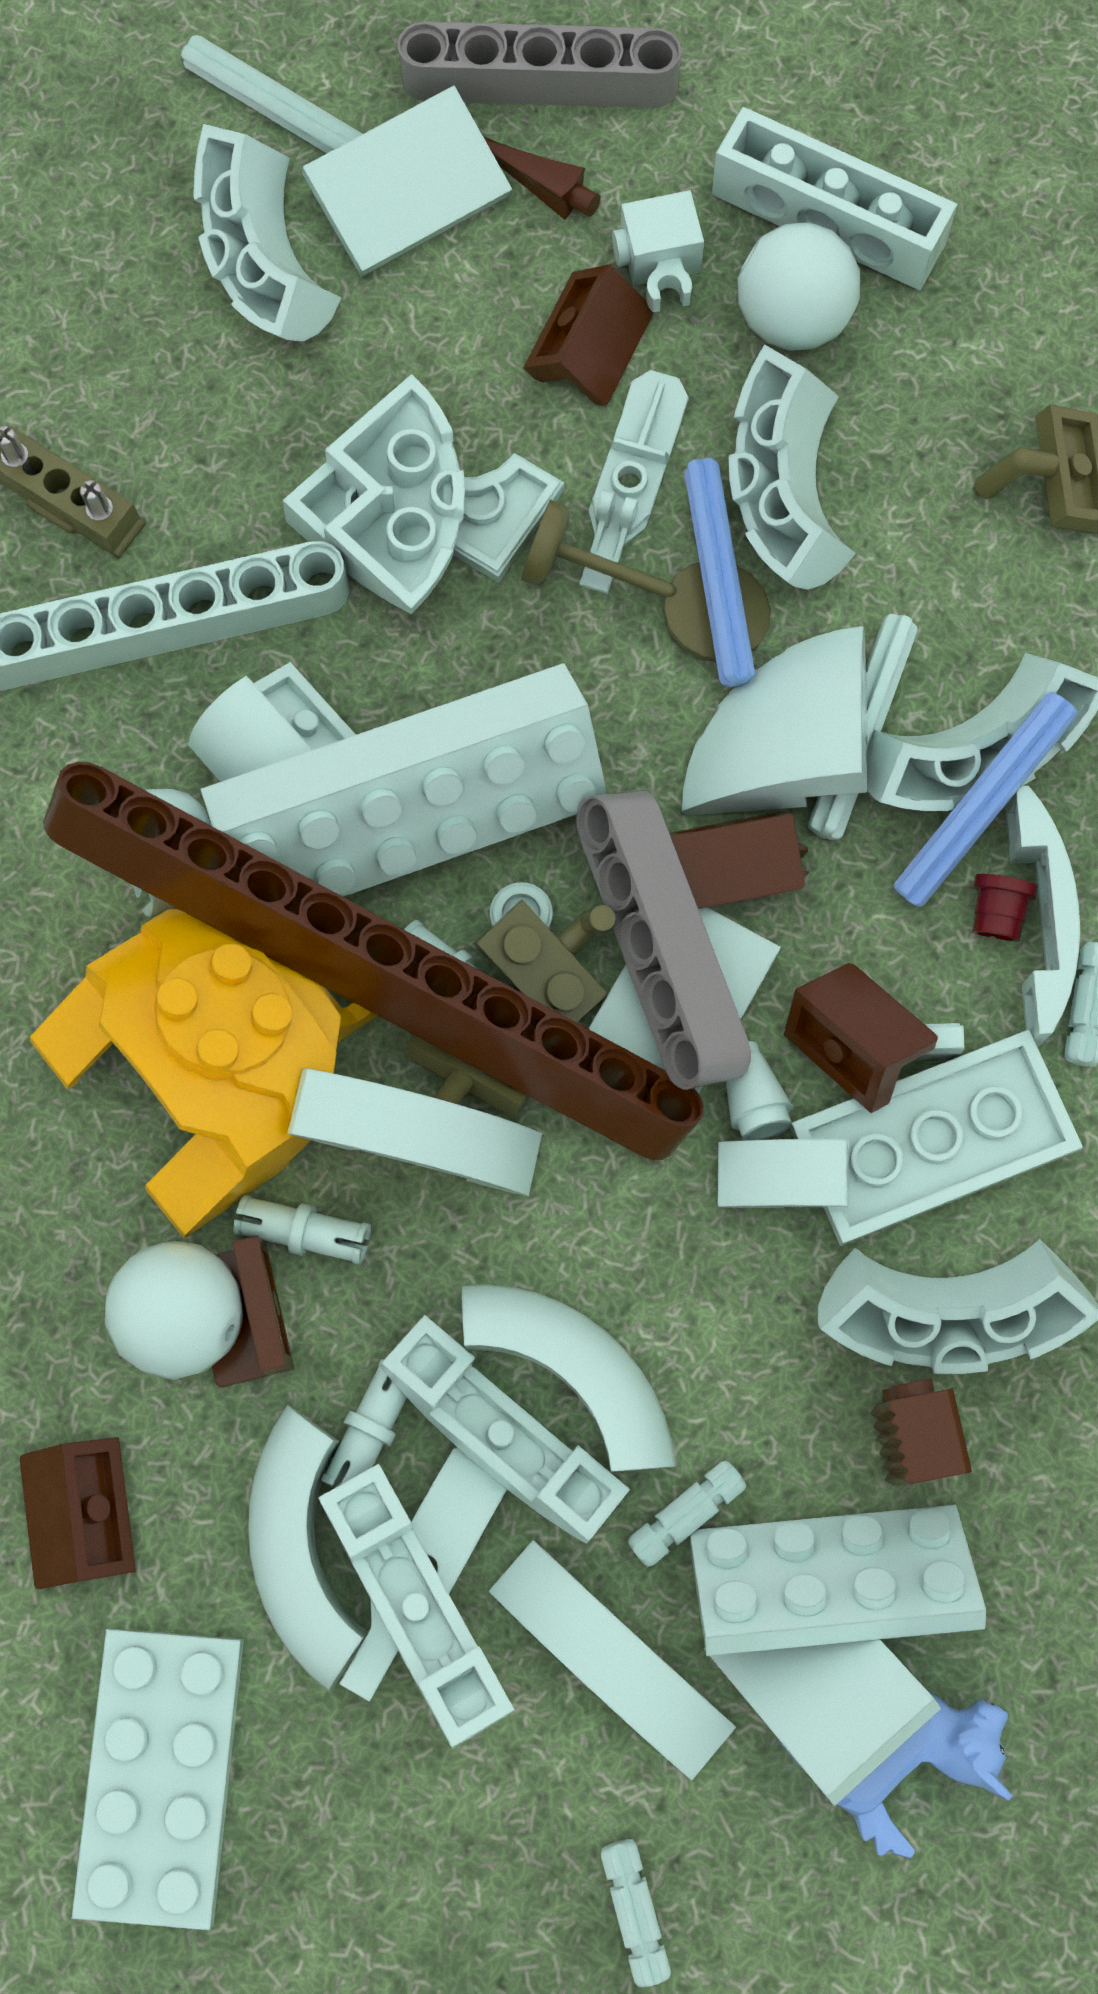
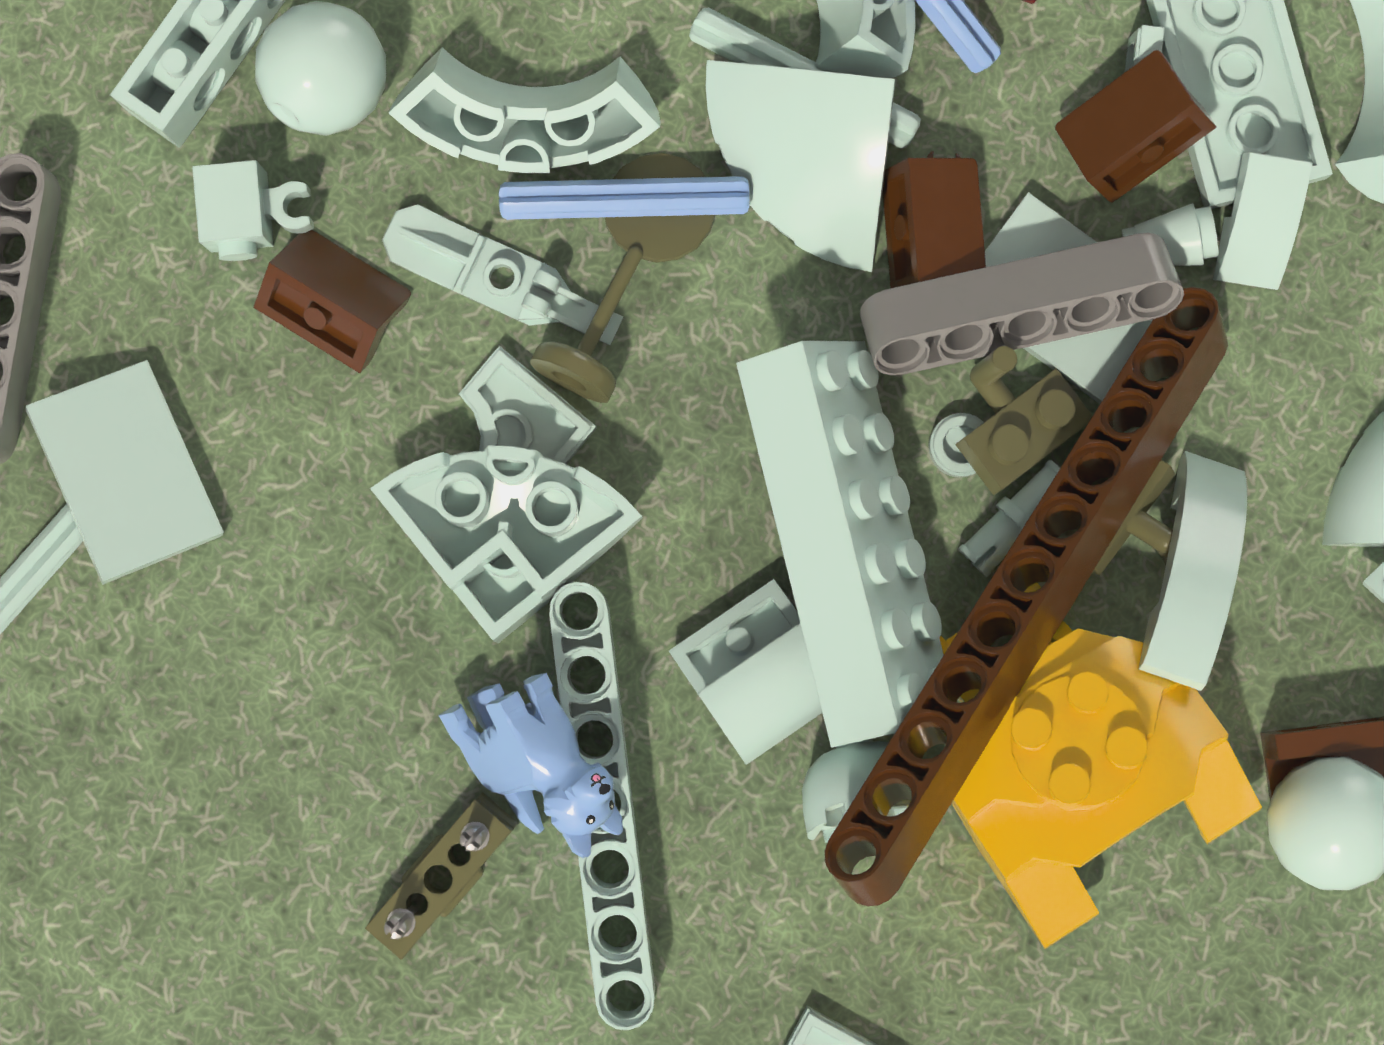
camera: 85 degrees left, 10 degrees up
light aqua brick [193,124,342,341] -> none
light aqua pin [233,1194,371,1265] -> none
reddish brown piece [483,136,601,220] -> none
none -> light blue animal [438,673,623,858]

